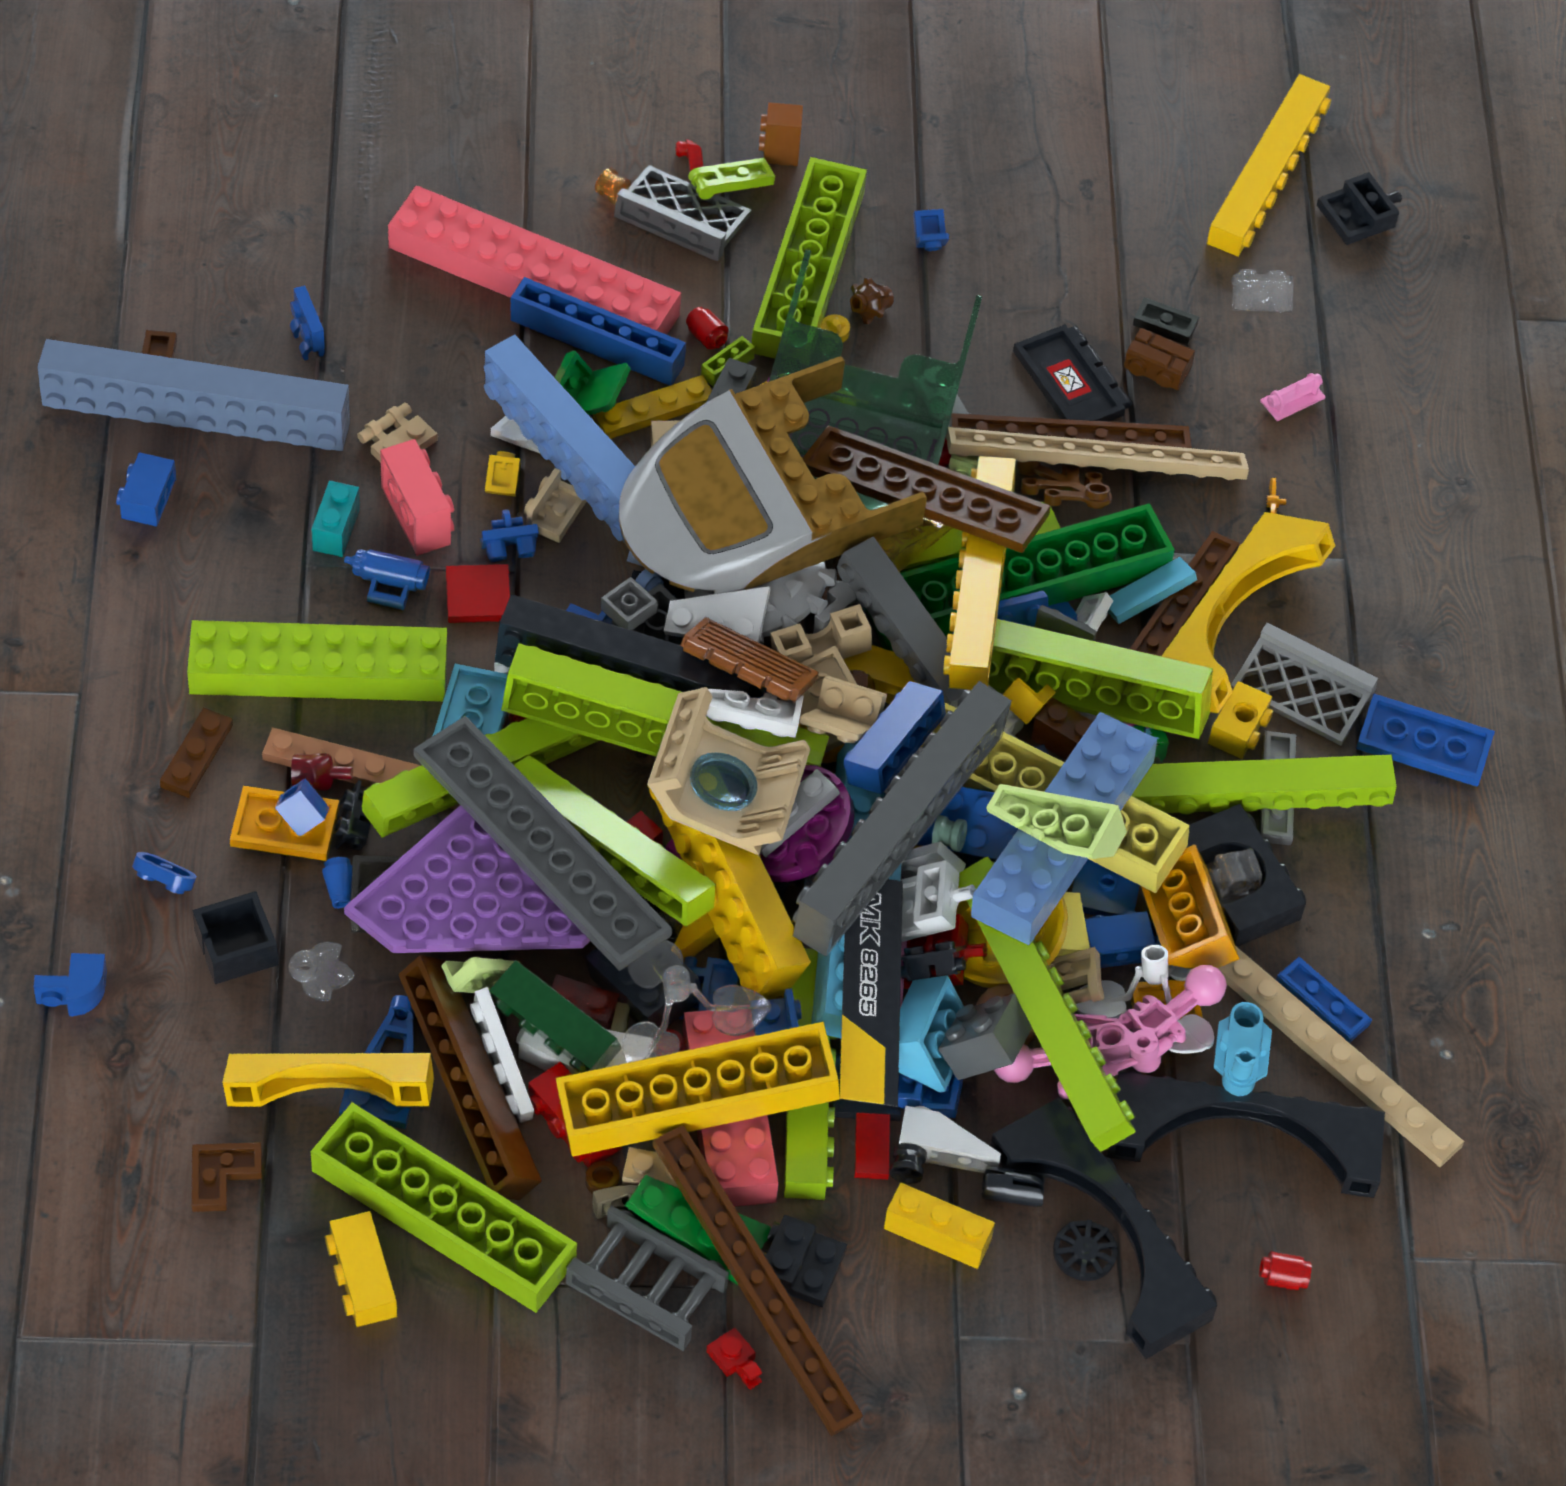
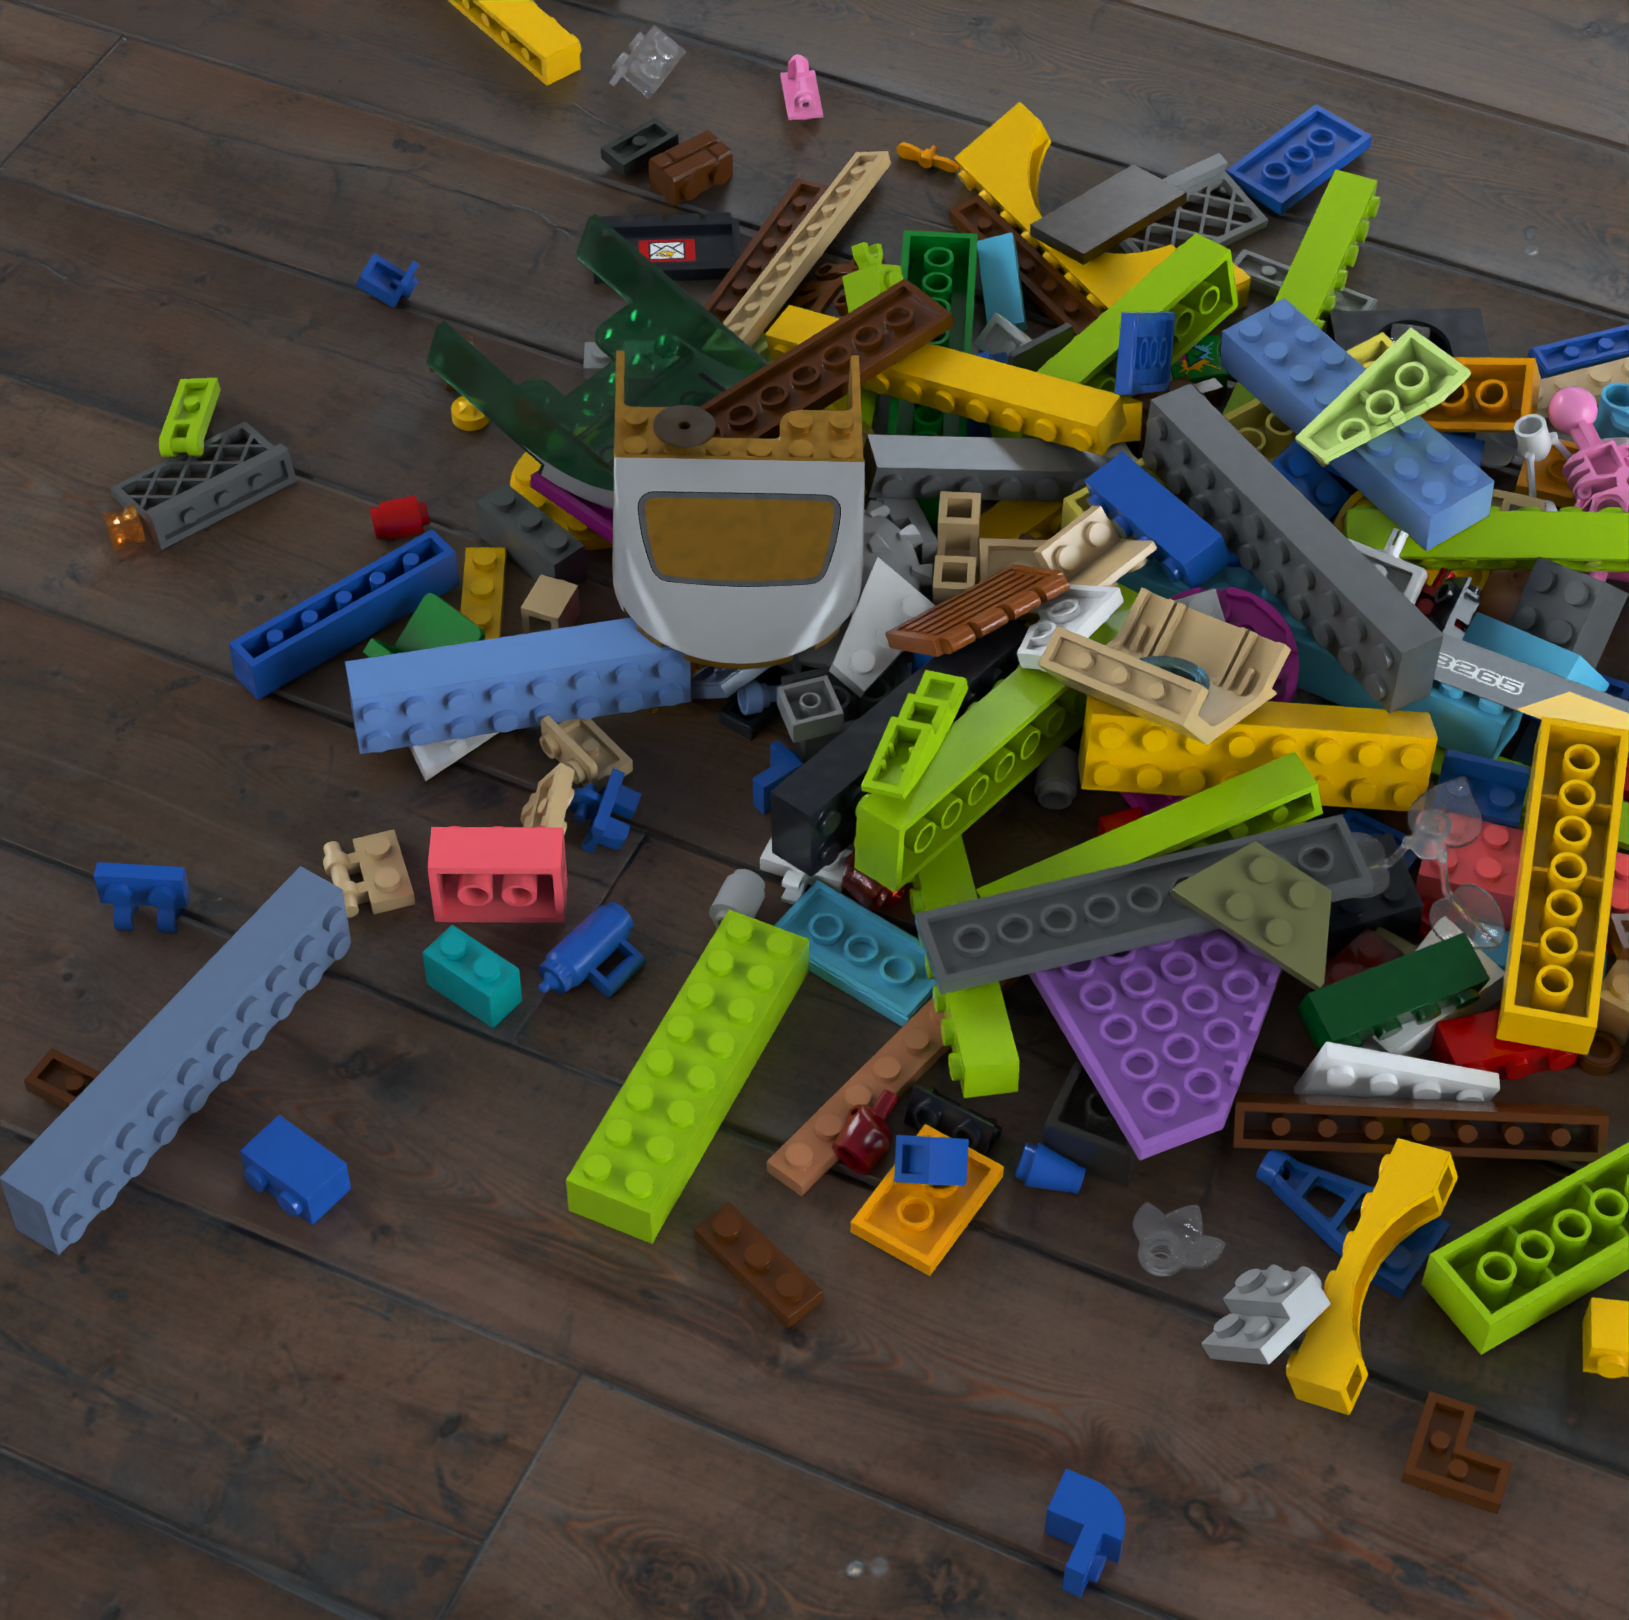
camera: 60 degrees left, 5 degrees down
blue plate [132,852,197,894] -> none
black piece [192,891,279,984] -> none
coral brick [388,185,681,335] -> none
yellowish green bracket [441,957,520,994] -> none
red tile [446,564,510,623] -> none
yellow bracket [485,451,521,497] -> none
red arm [675,139,704,172] -> none
lime piece [701,336,755,387] -> none
lime brick [752,157,867,366] -> none
dark orange brick [758,102,803,166] -> none
none -> tan plate [520,762,575,834]
none -> dark brown piece [653,405,716,448]
none -> light grey brick [709,869,765,928]
none -> lime brick [842,242,904,313]
none -> lime slope [861,670,968,800]
none -> tile [1030,164,1187,265]
none -> blue tile [1115,311,1176,395]
none -> olive wing [1169,841,1332,990]
none -> light grey plate [1201,1264,1331,1365]

